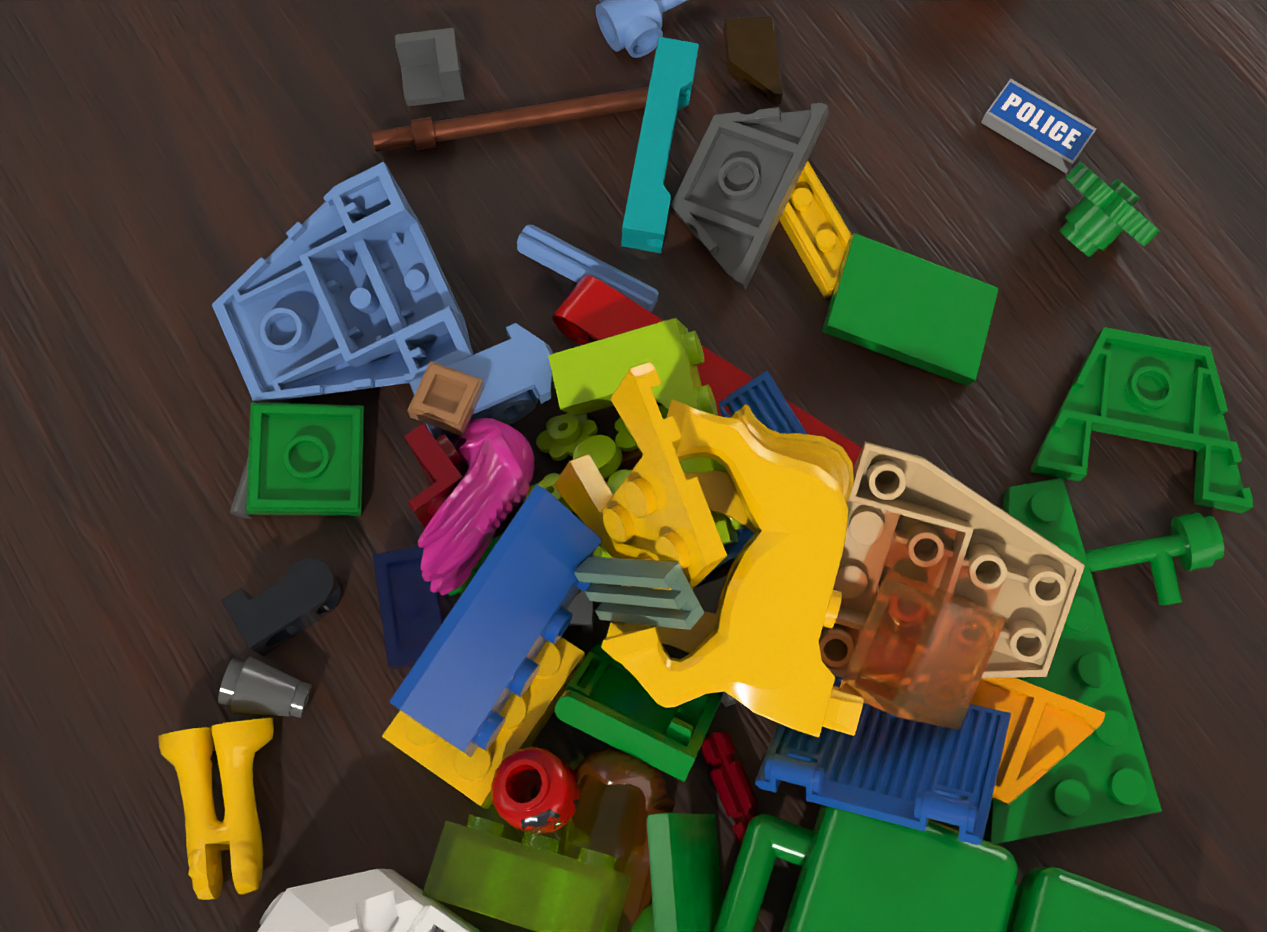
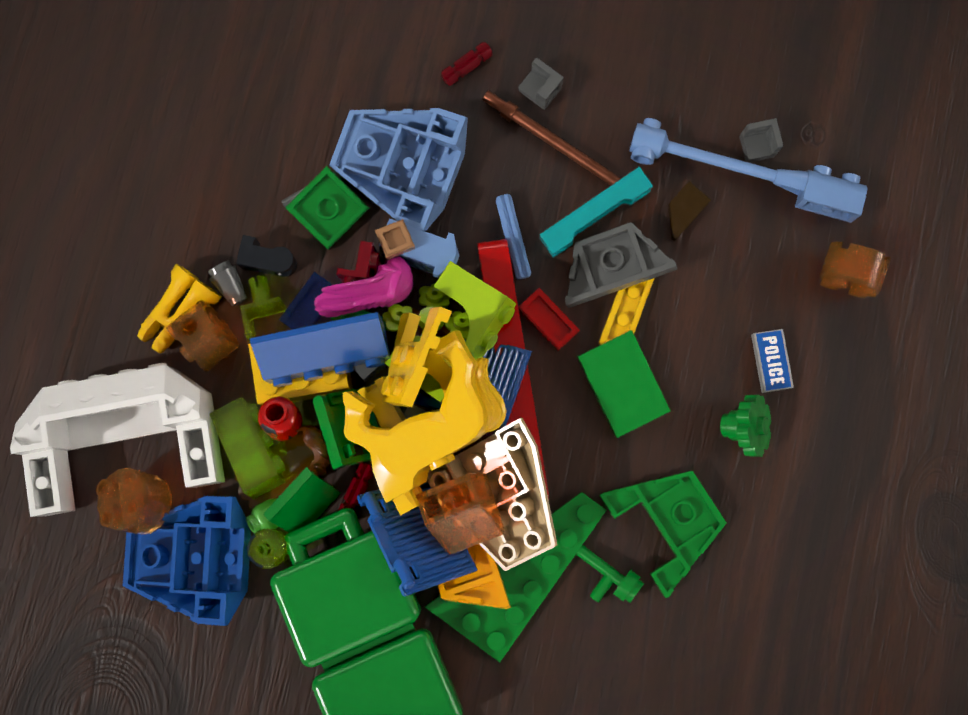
camera: 50 degrees right, 10 degrees up
sand green tile [574,557,704,630] -> none
none -> clear orange brick [166,300,239,372]
none -> clear neon green bracket [240,276,287,344]
none -> dark red axle [441,42,492,86]
none -> red tile [518,288,580,352]

